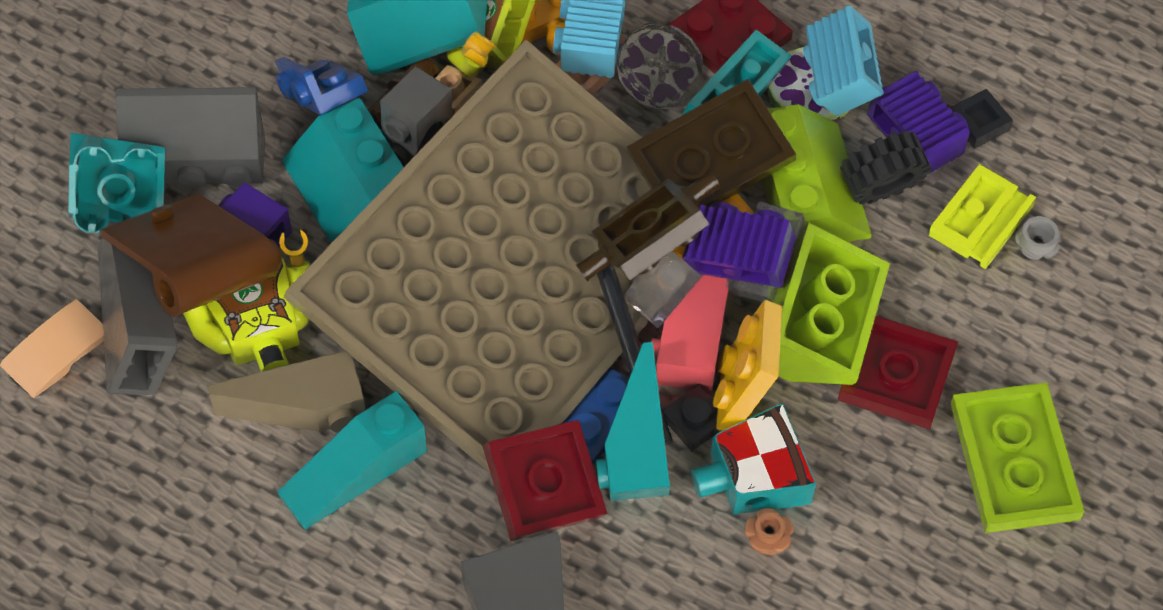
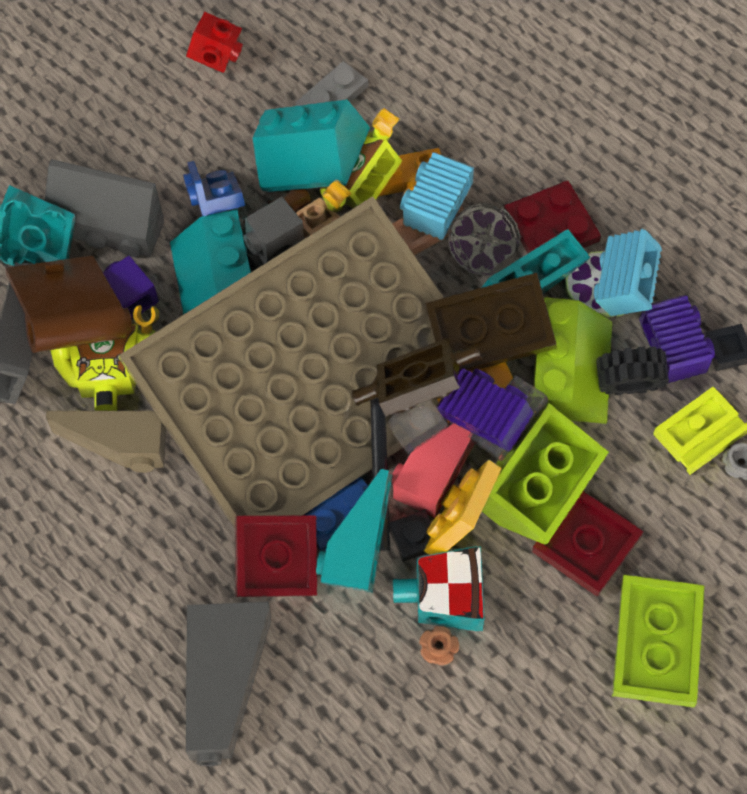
camera: 20 degrees right, 5 degrees up
teal slope [277,391,427,530] -> none

